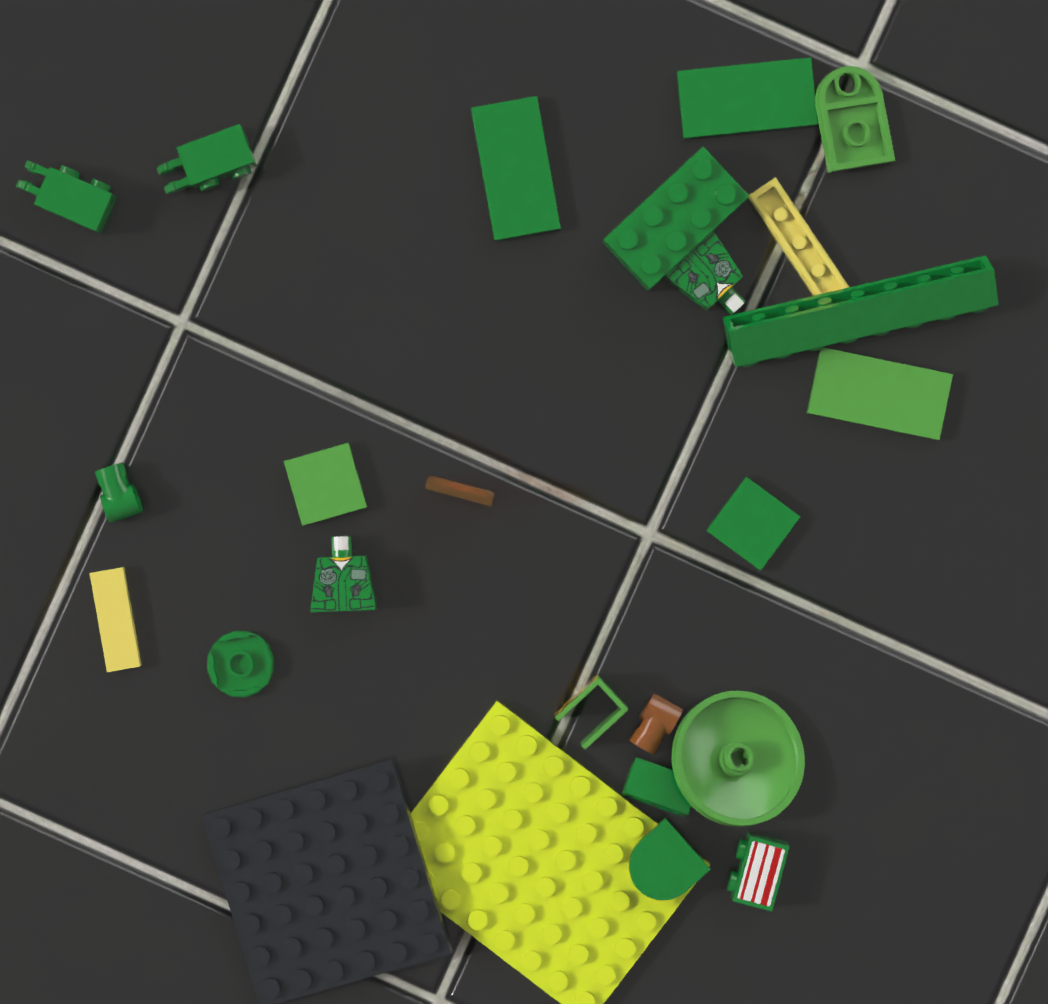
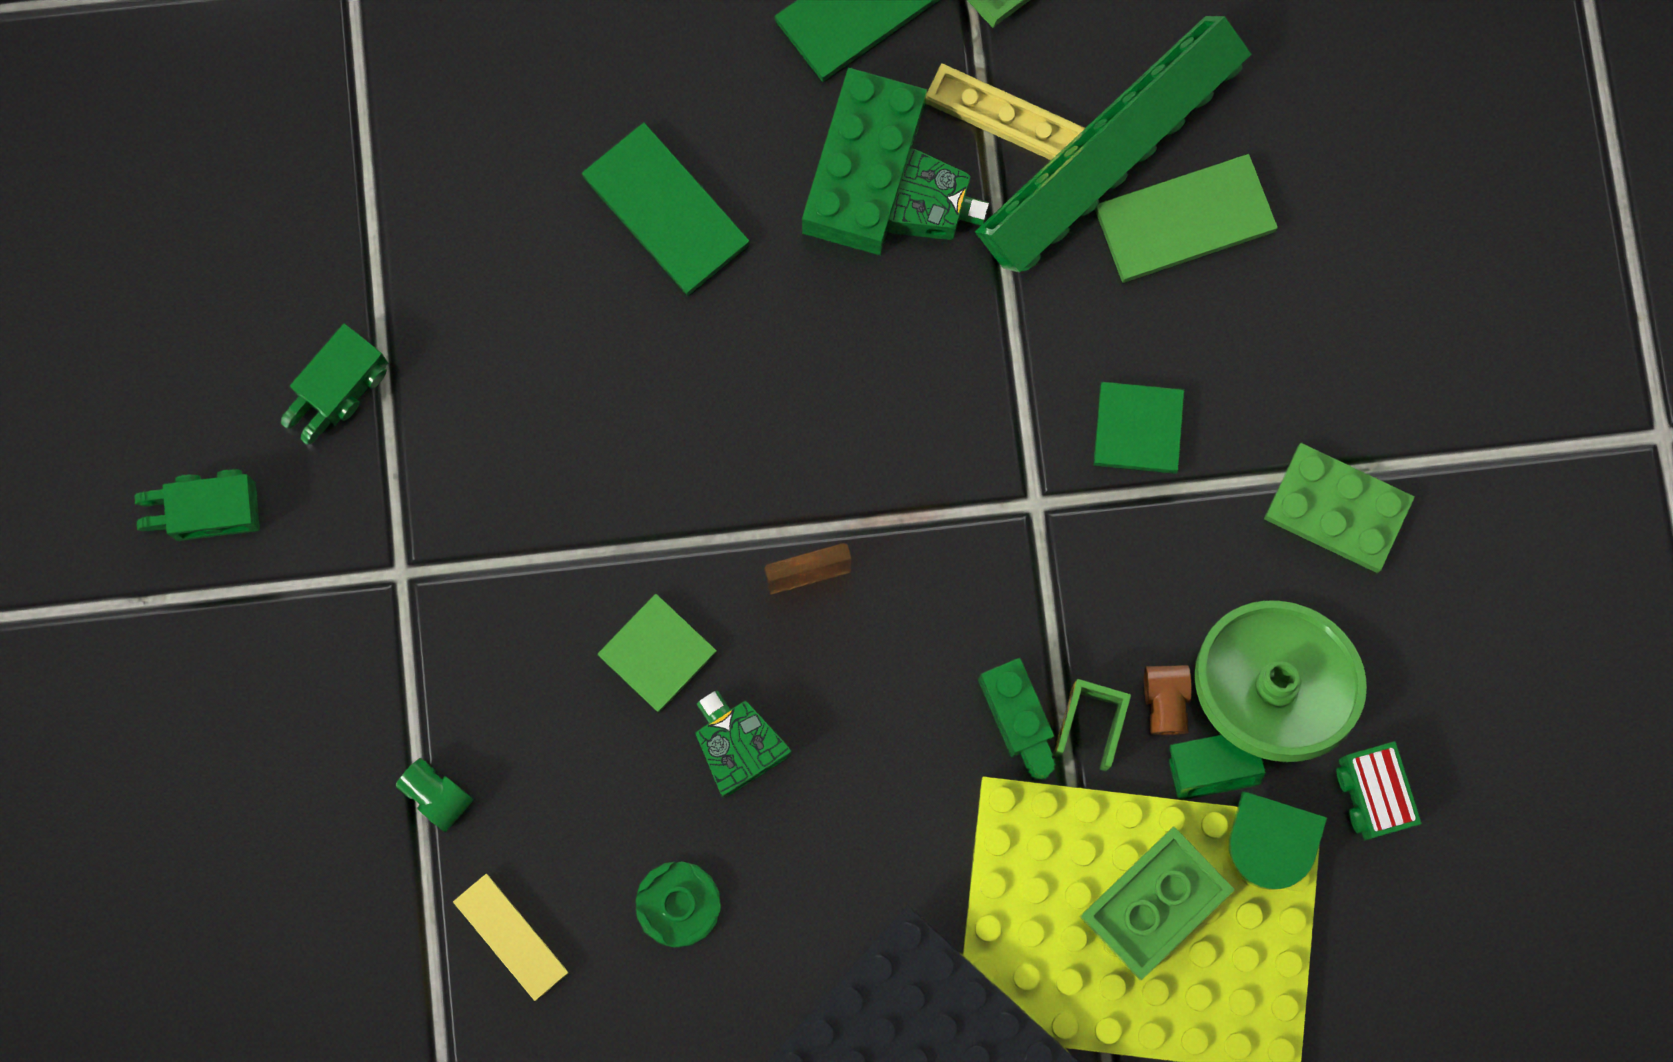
camera: 30 degrees left, 10 degrees down
none -> green hinge [978,658,1056,780]
none -> bright green plate [1079,826,1235,980]
none -> bright green plate [1264,443,1415,573]

